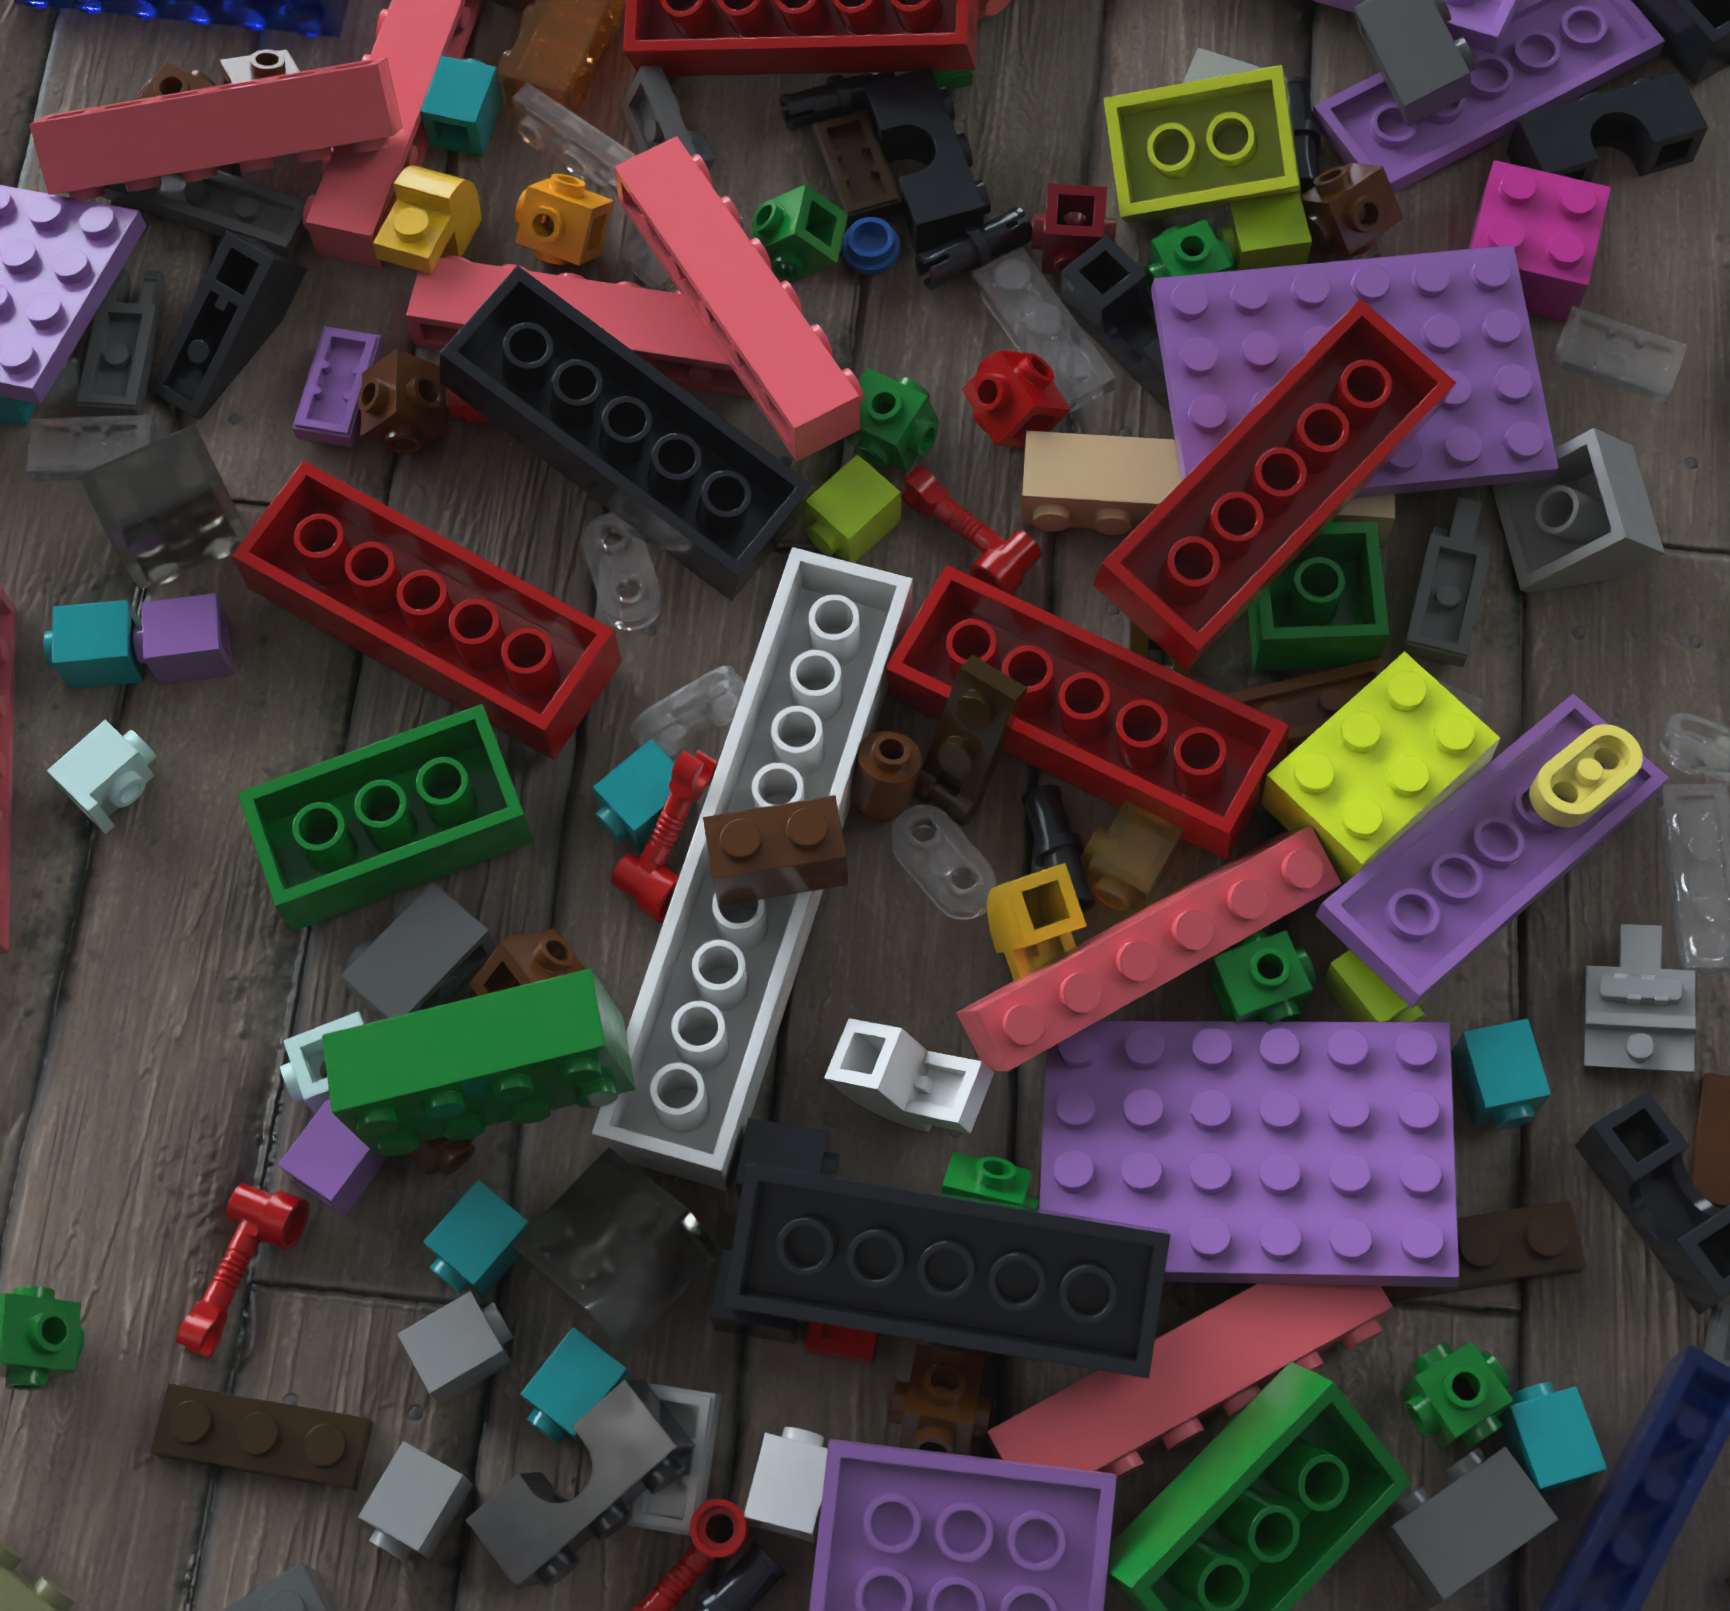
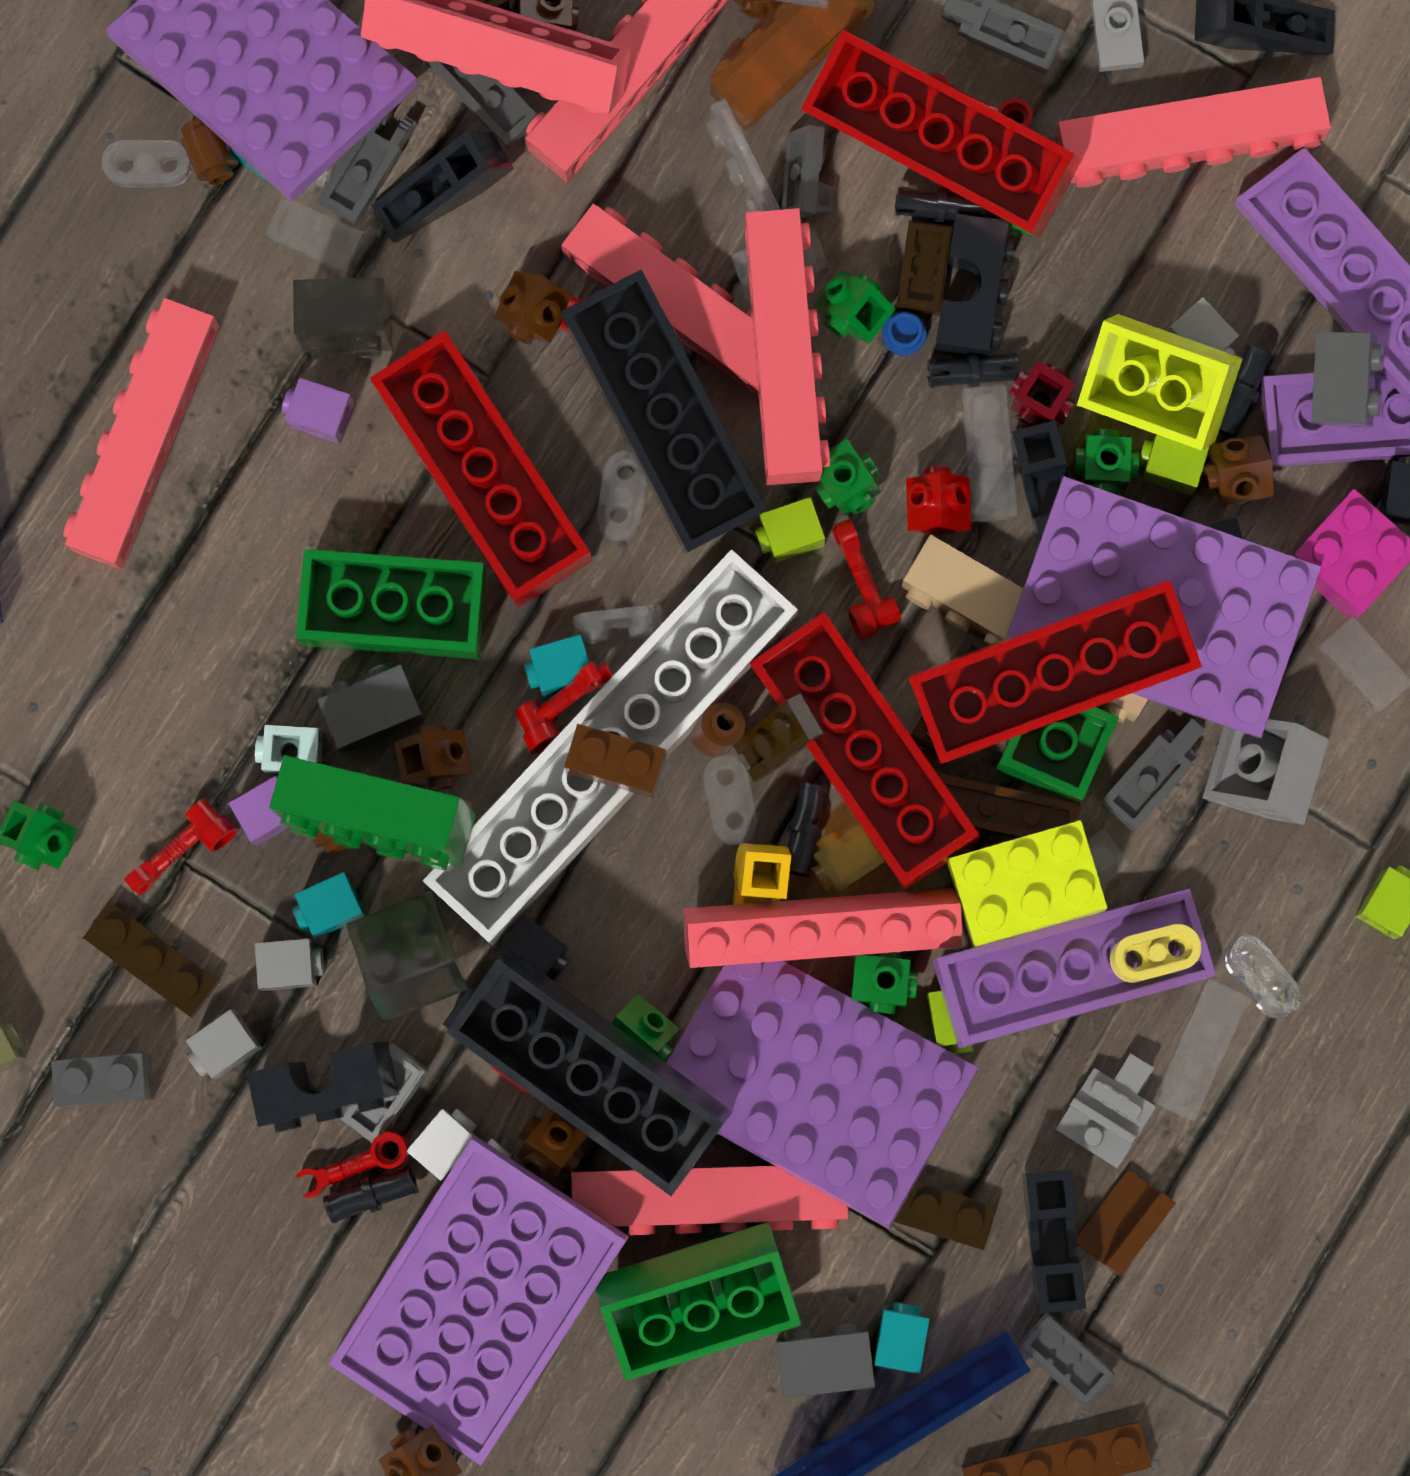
camera: 30 degrees right, 15 degrees up
teal brick [43,600,144,689] -> none
light aqua brick [47,720,157,835] -> none
medium lavender plate [292,326,385,448] -> none
yellow brick [373,165,482,274] -> none
teal brick [420,55,504,157] -> none
light orange brick [515,174,614,265] -> none
teal brick [520,1327,633,1447] -> none
white brick [824,1018,994,1134] -> none
green brick [1401,1340,1513,1451] -> none
teal brick [1451,1019,1551,1130] -> none

